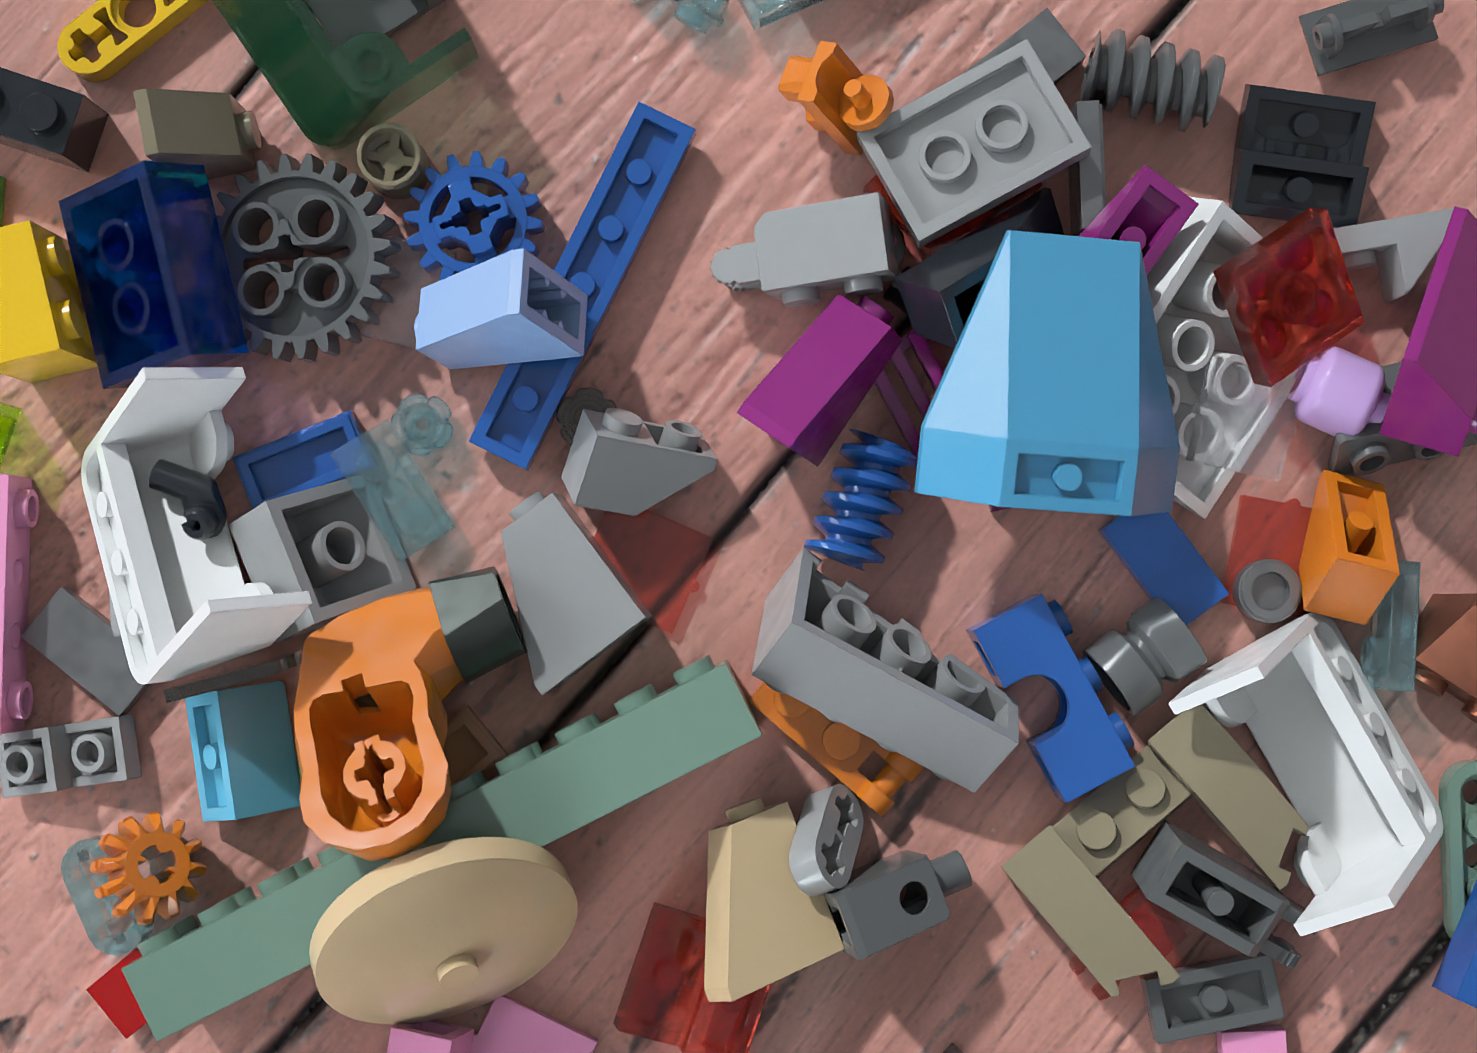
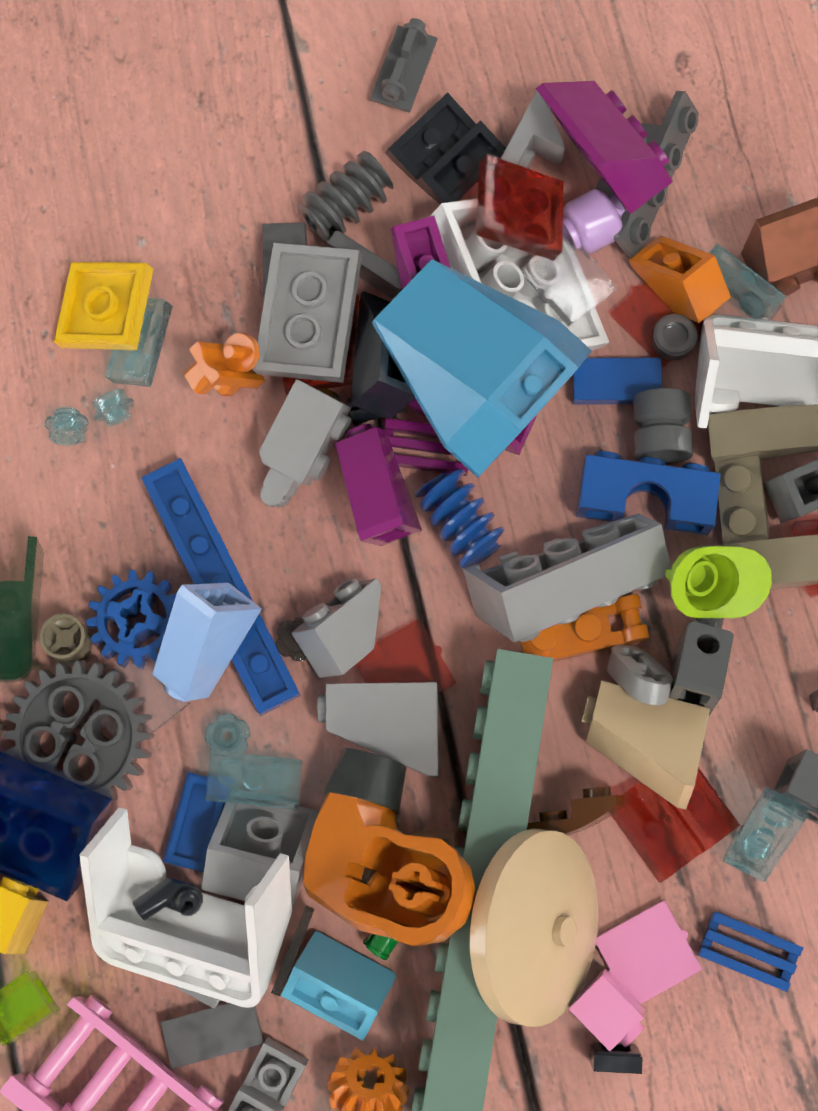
camera: 50 degrees left, 10 degrees down
none -> reddish brown slope [527,787,626,836]
none -> lime piece [665,546,772,618]

